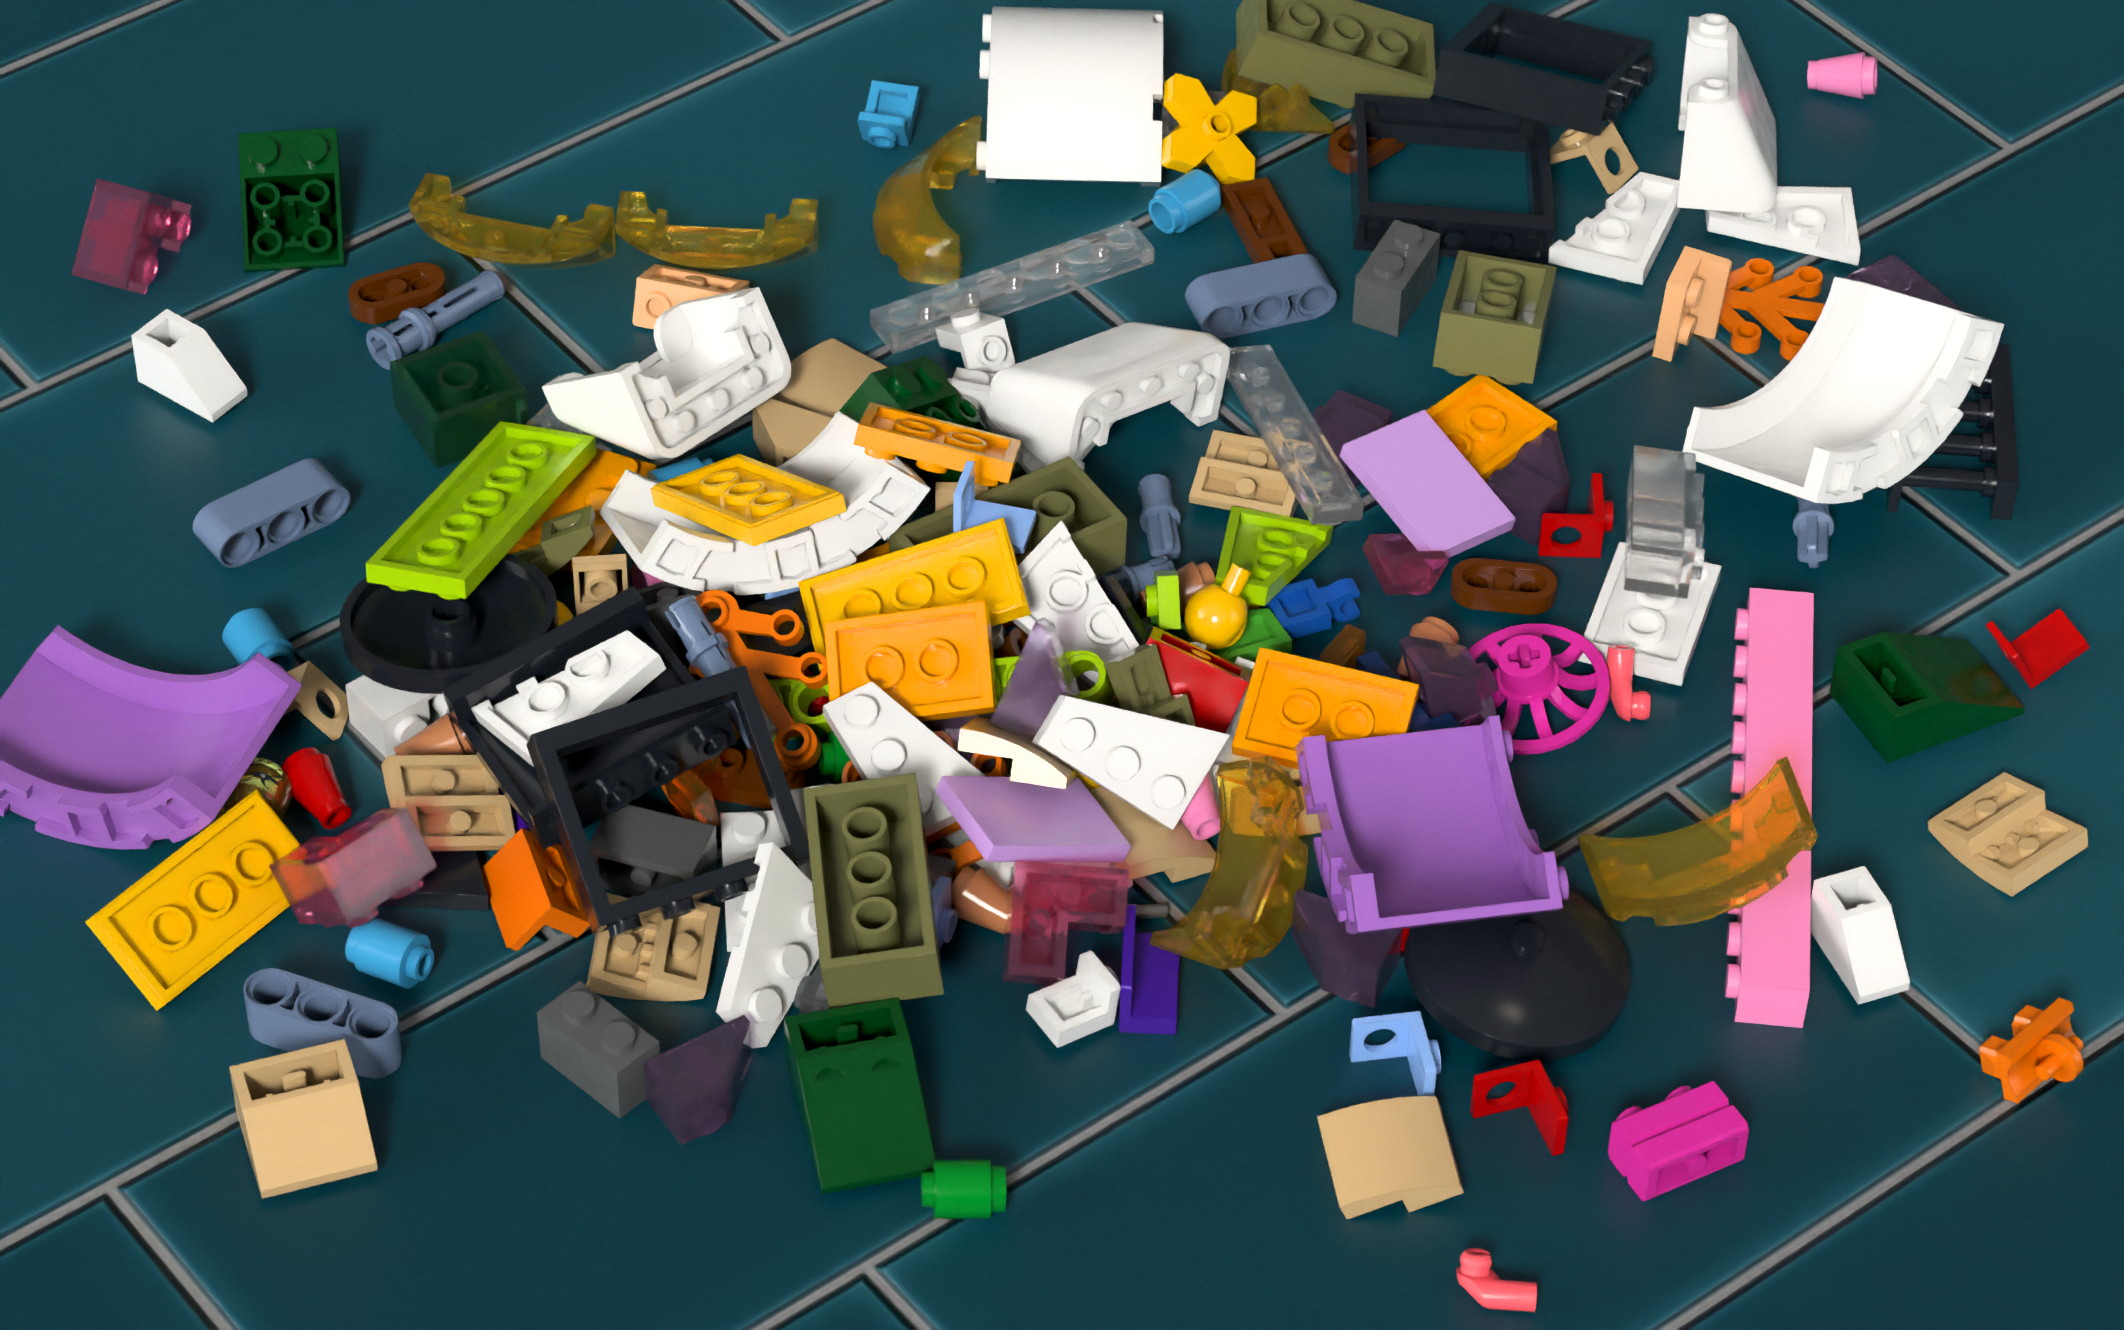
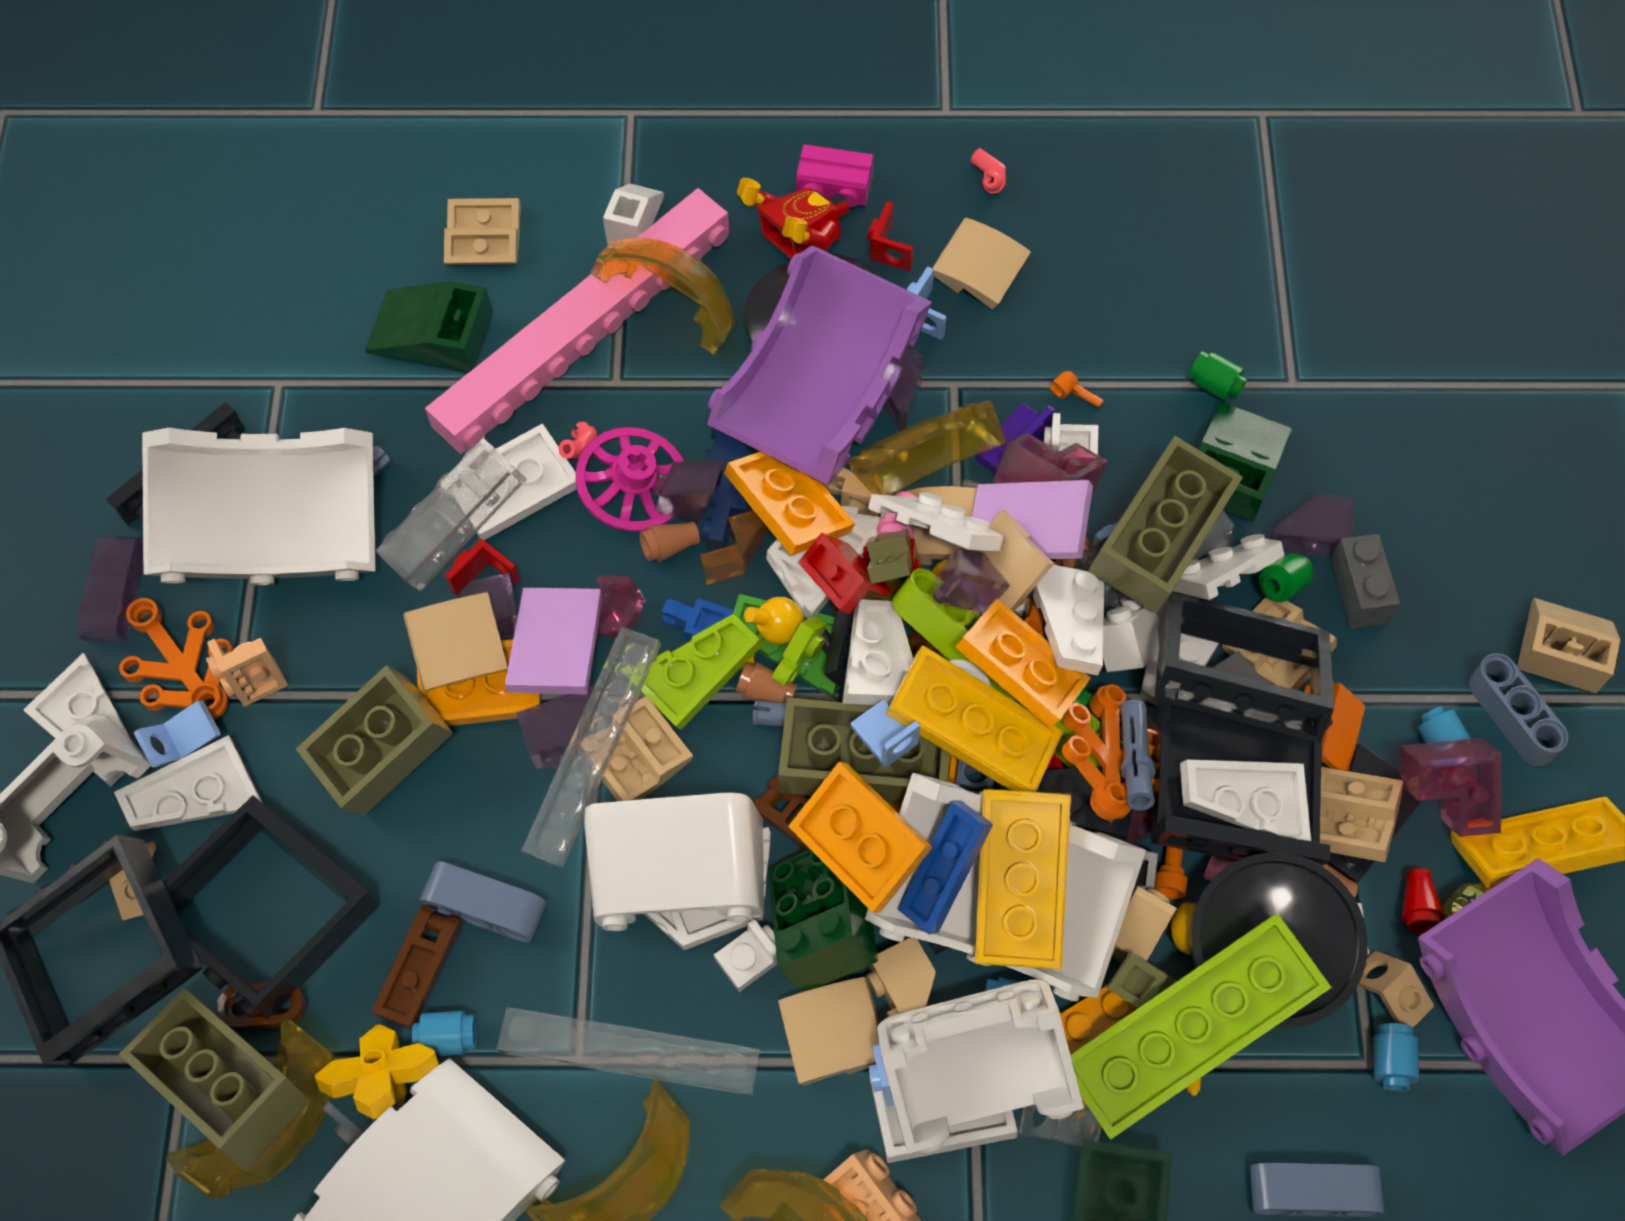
camera: 140 degrees left, 20 degrees up
white bracket [935,308,1015,374] -> none
sand blue axle [1138,474,1181,561] -> none
dark grey brick [1352,219,1440,337] -> none
reddish brown plate [1450,558,1557,615] -> none
orange hips [1979,998,2084,1104] -> none
red bracket [1985,609,2090,689] -> none
none -> light blue bracket [134,700,221,768]
none -> tan slope [403,592,508,692]
none -> red torso [737,178,849,259]
none -> blue plate [898,801,993,935]
none -> orange hand [1050,371,1103,408]
none -> green brick [1259,553,1313,602]

